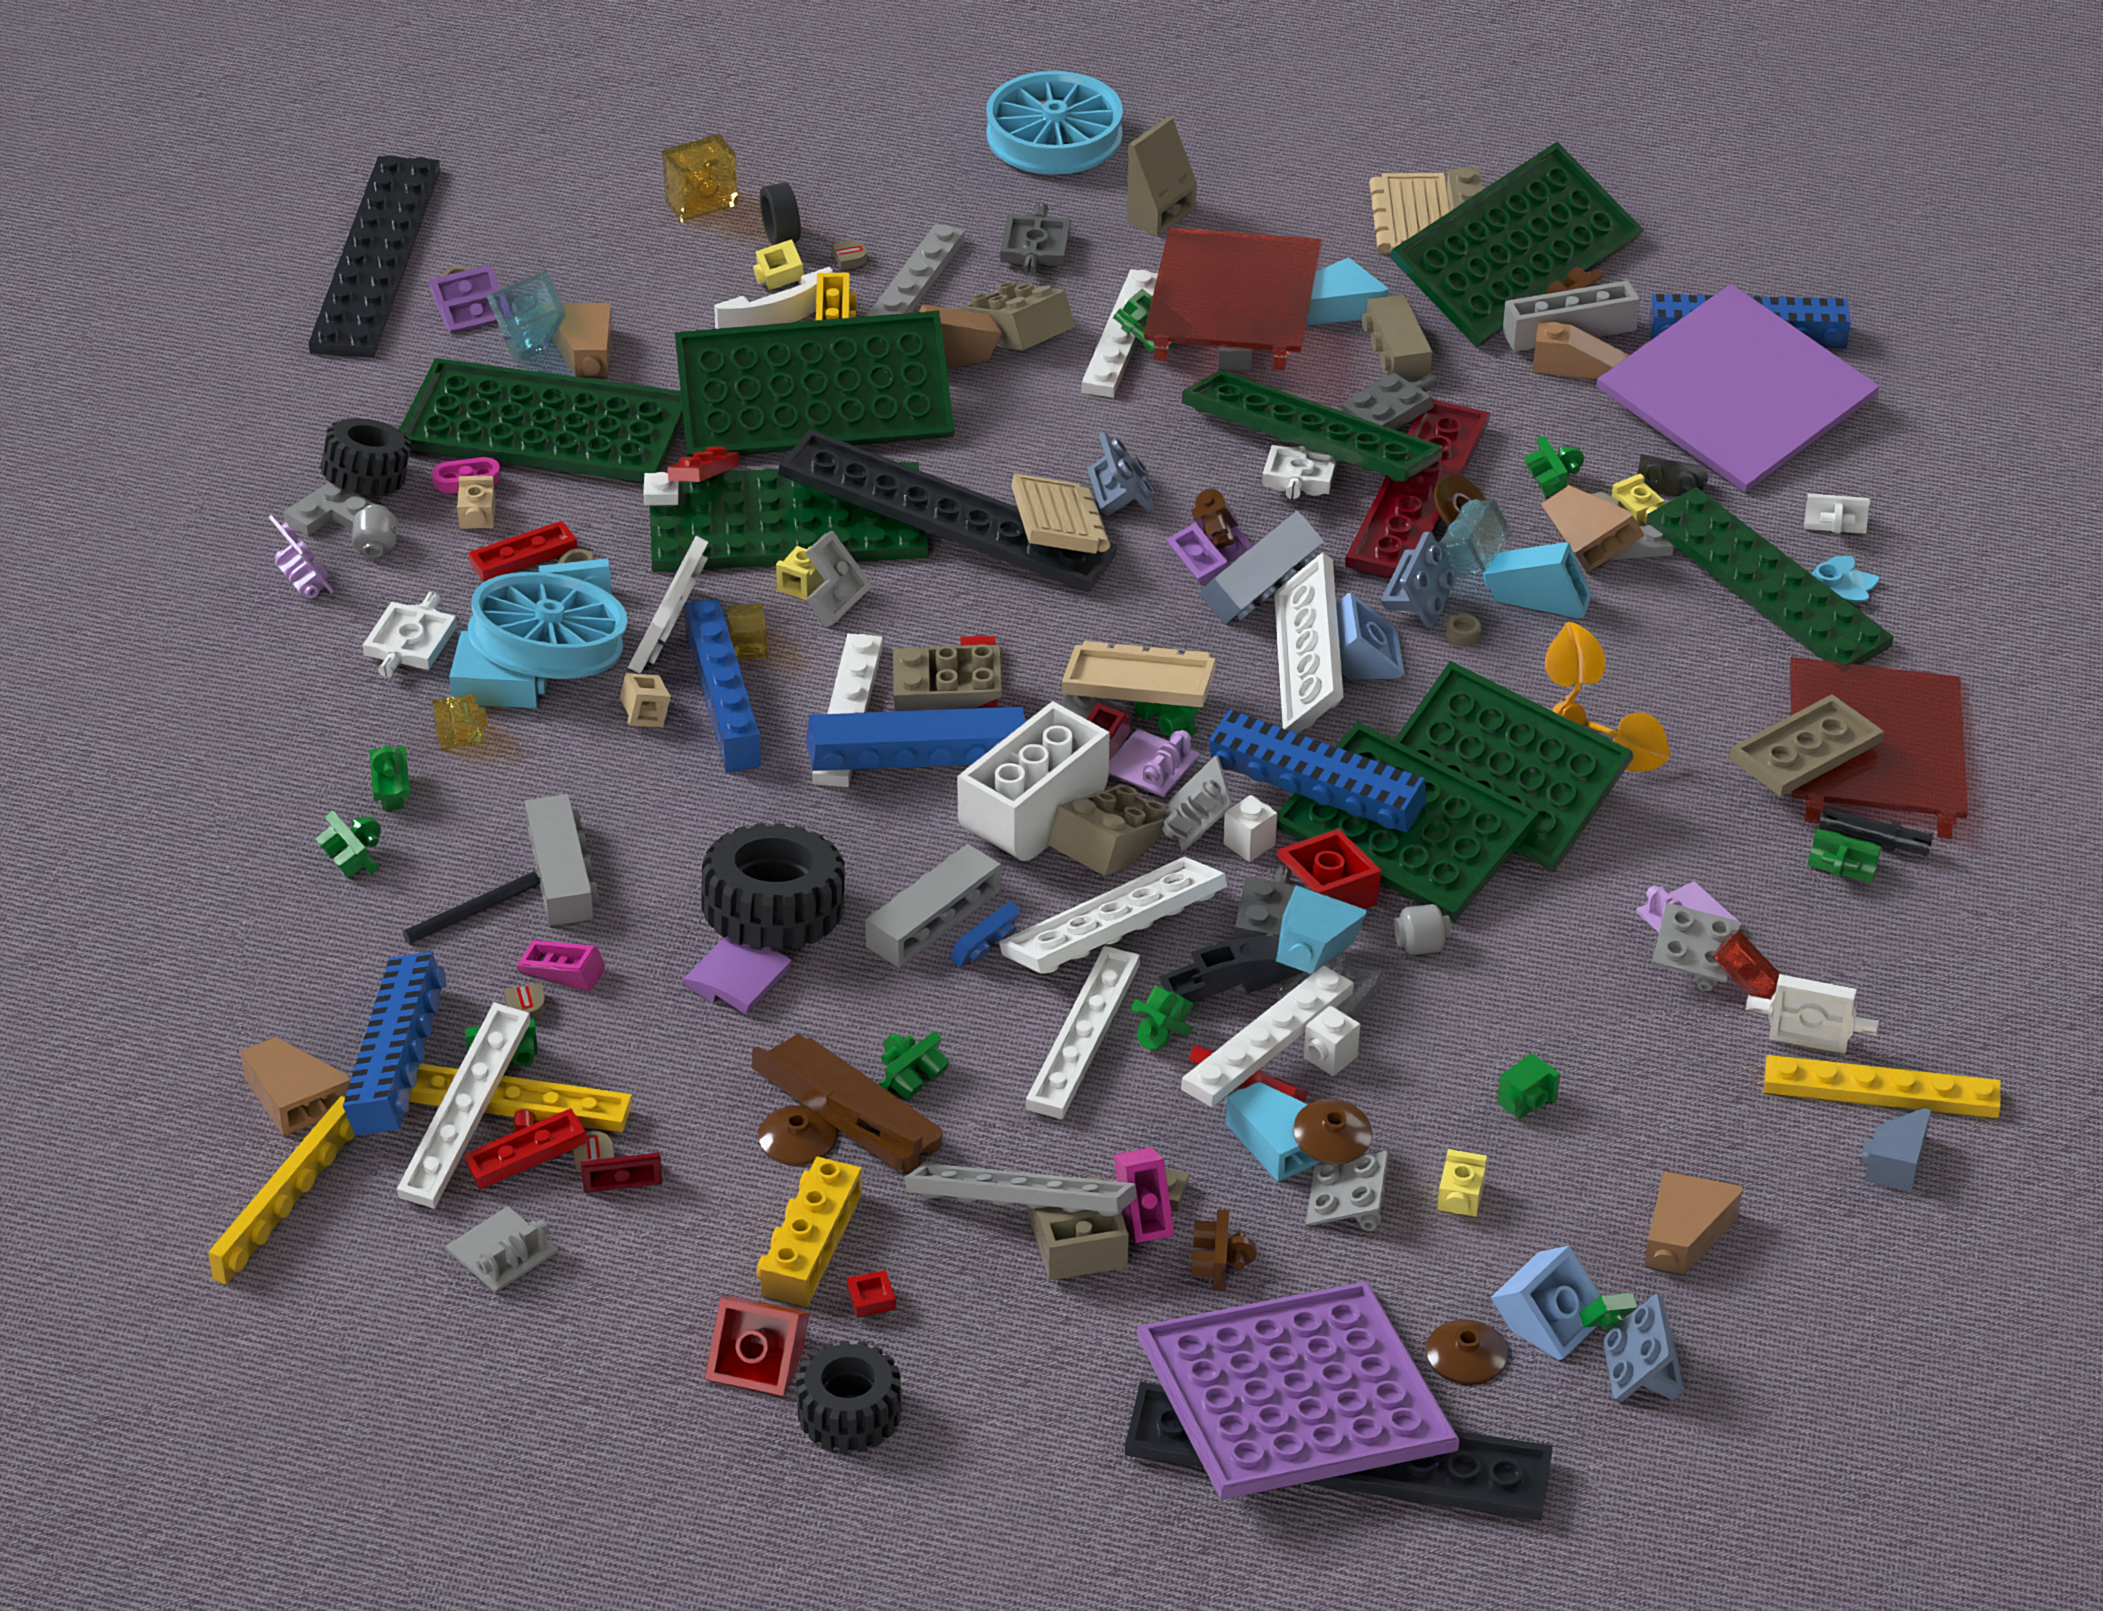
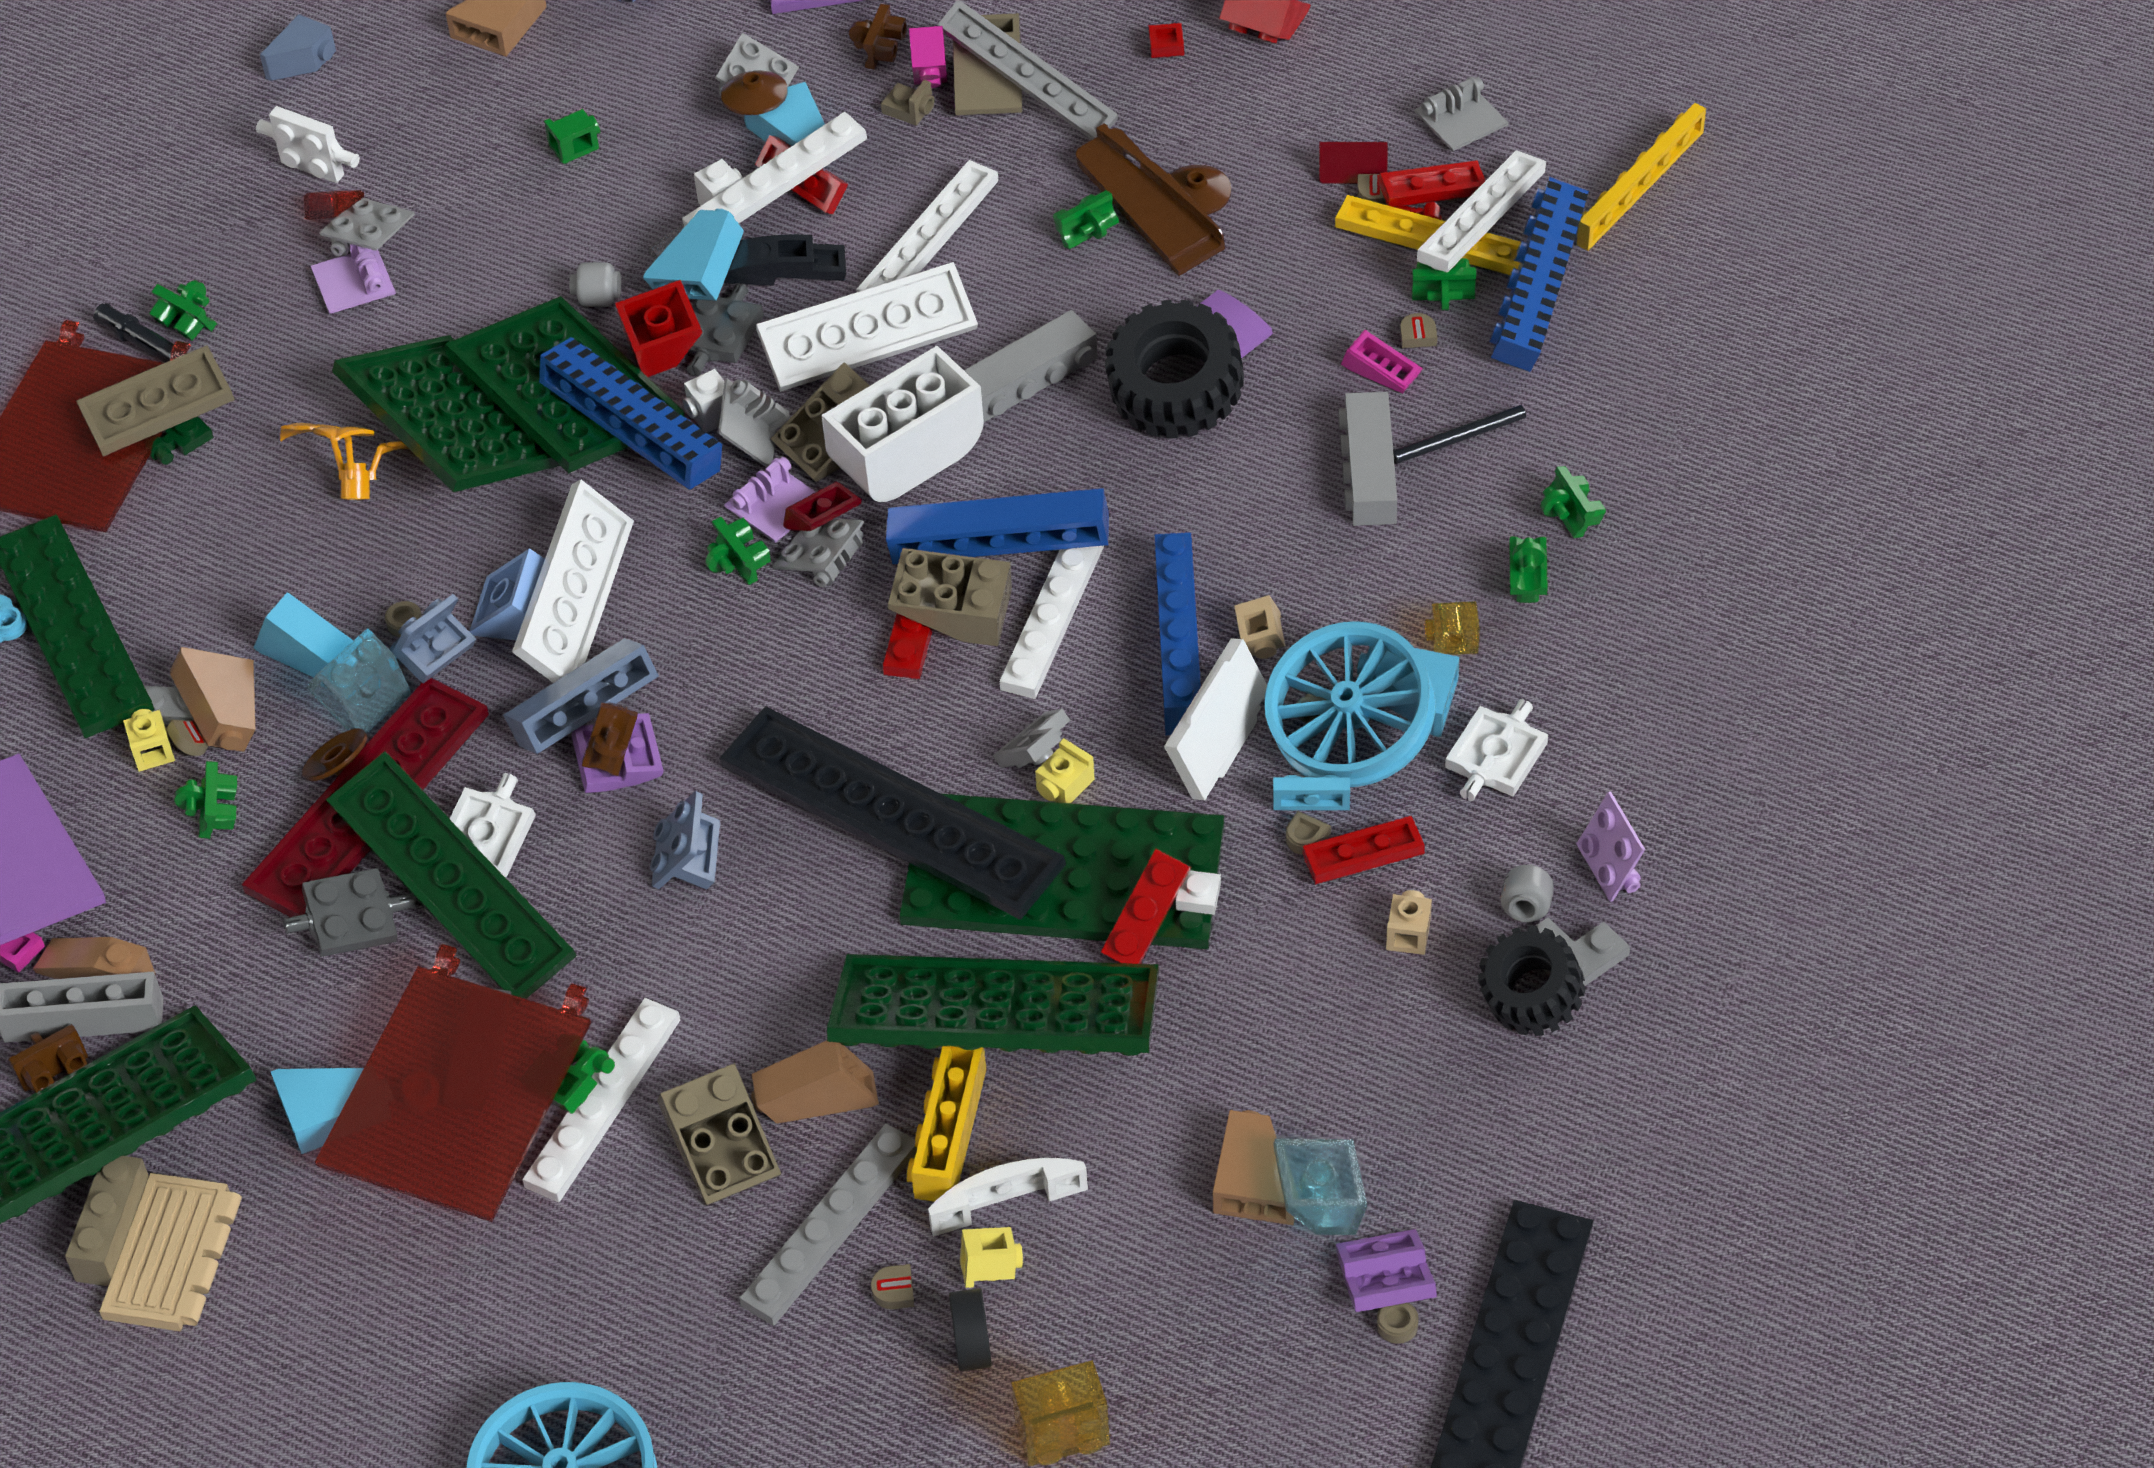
camera: 165 degrees left, 10 degrees up
medium nougat slope [240,1037,351,1136] -> none
dark green plate [399,358,683,483] -> none
dark pink plate [432,457,501,494] -> none
clear yellow brick [727,603,768,659] -> none
yellow brick [756,1156,862,1308] -> none
blue plate [950,901,1021,968] -> none
dark grey plate [1000,202,1071,276] -> none
tan hinge [1011,473,1110,554] -> none
tan hinge [1061,641,1215,708] -> none
dark tan slope [1127,116,1197,237] -> none
green hips [1130,985,1194,1050] -> none
dark tan brick [1362,294,1432,381] -> none
light yellow brick [1437,1149,1487,1217] -> none
black hinge [1637,454,1709,496] -> none
yellow plate [1763,1055,2001,1118] -> none

